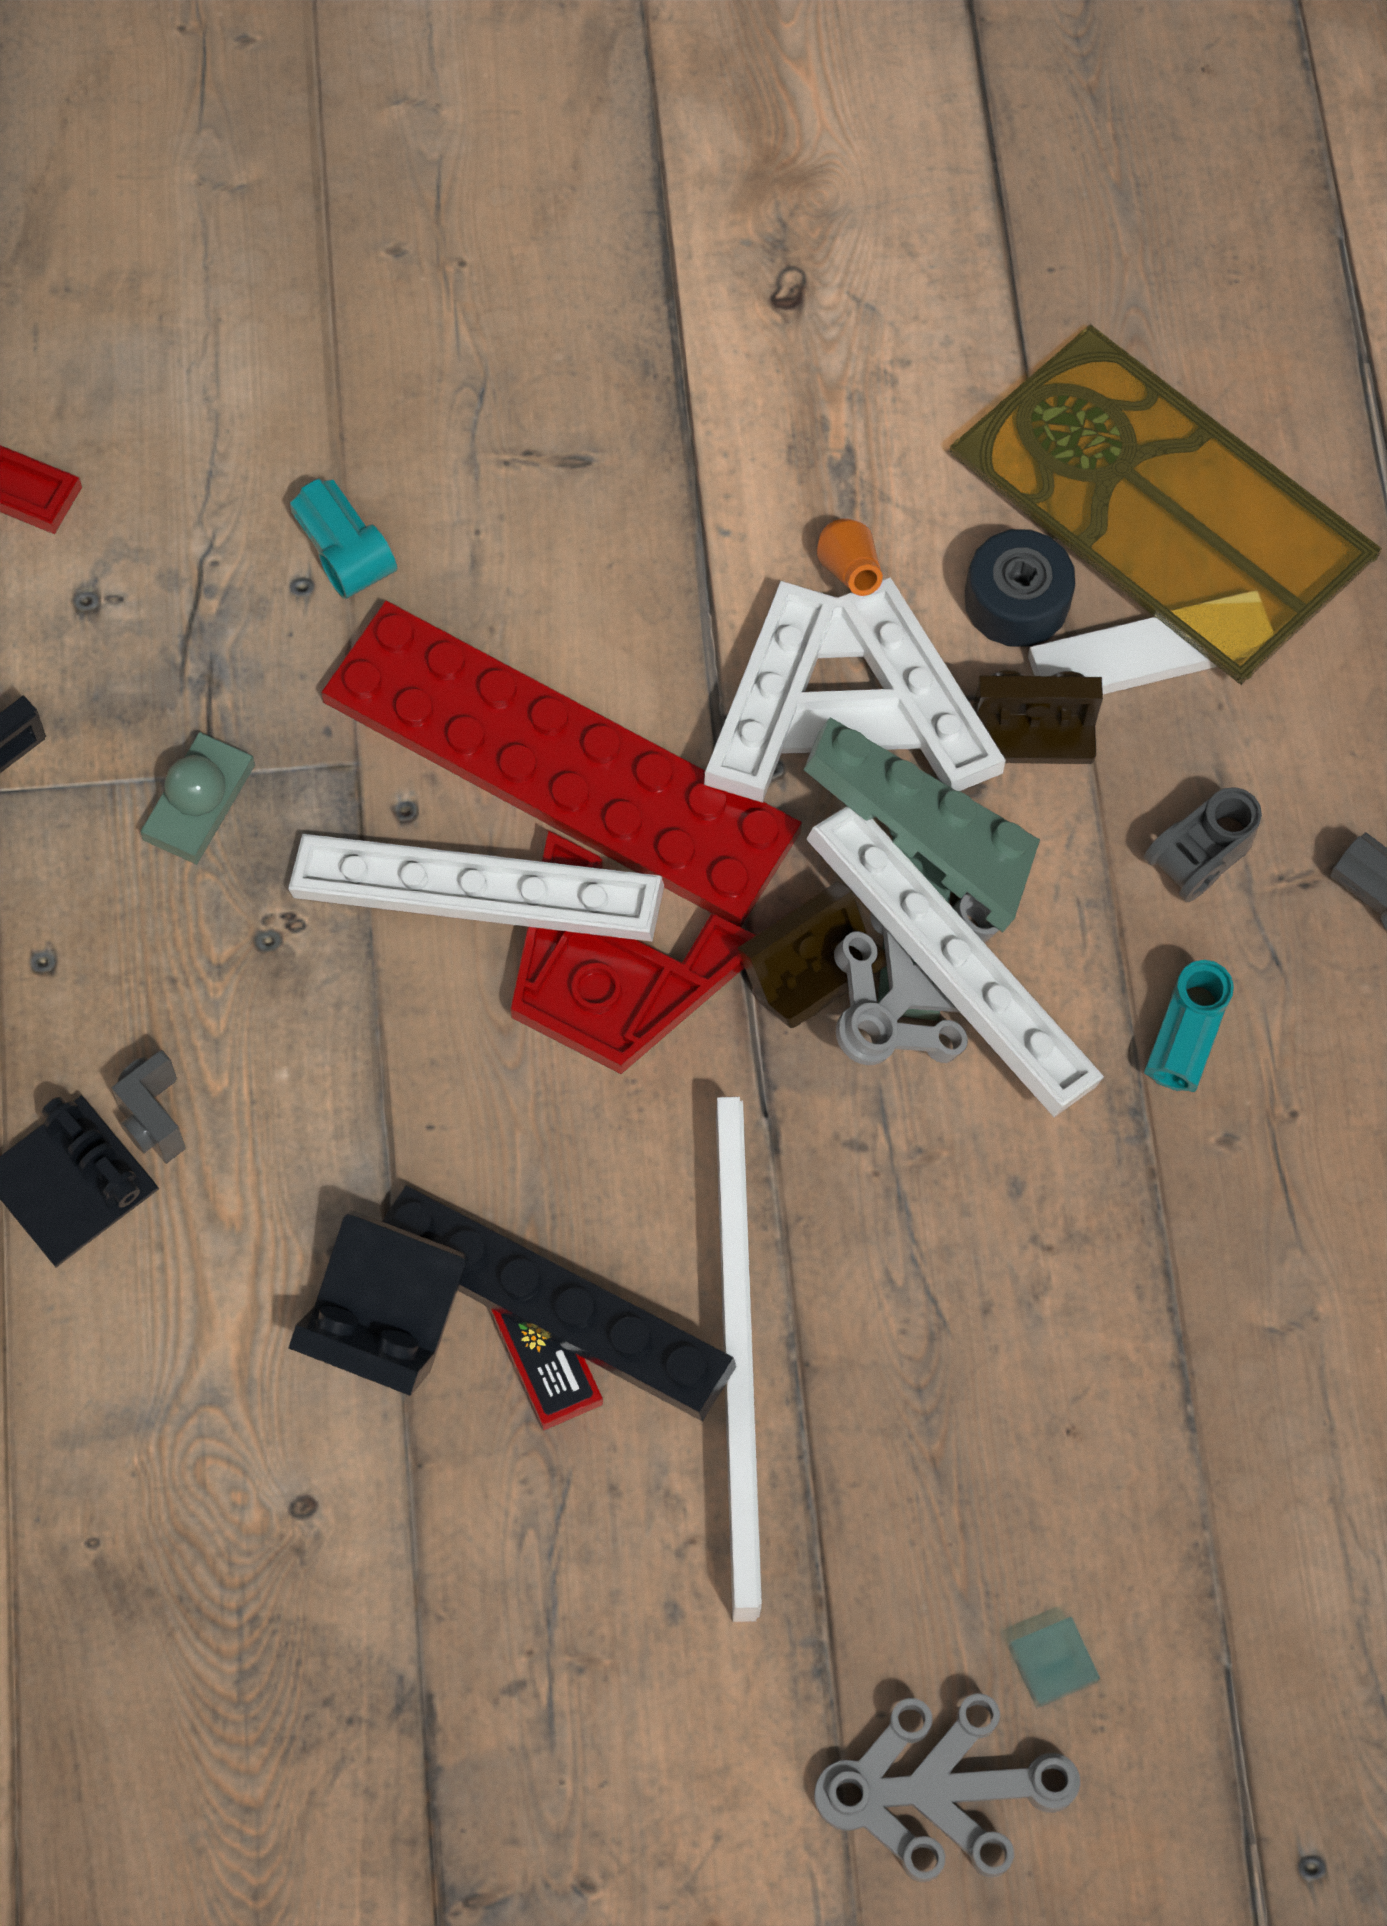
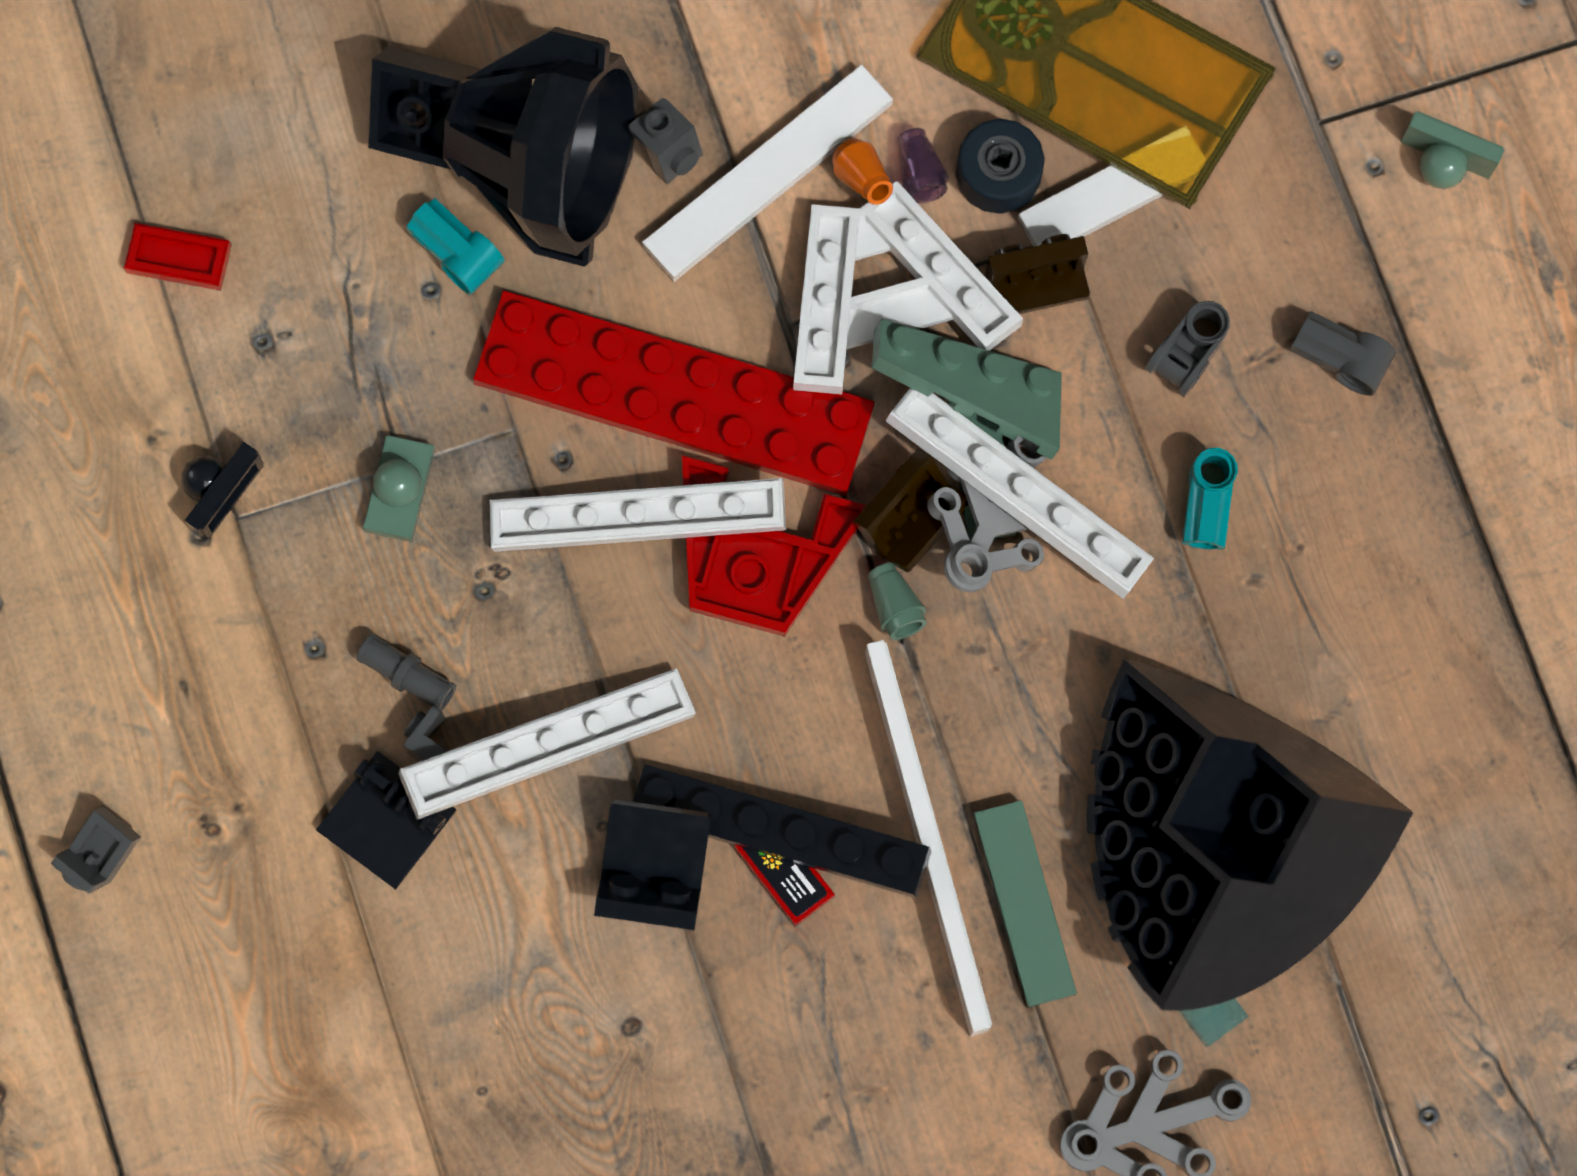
camera: 15 degrees left, 10 degrees up
none -> dark grey pin [356,633,457,710]
none -> black plate [368,27,645,266]
none -> white tile [398,668,696,819]
none -> dark grey bracket [629,98,703,184]
none -> white tile [642,65,893,282]
none -> sand green cone [867,563,927,640]
none -> clear purple cone [898,128,949,203]
none -> sand green tile [973,800,1077,1008]
none -> black brick [1087,659,1413,1011]

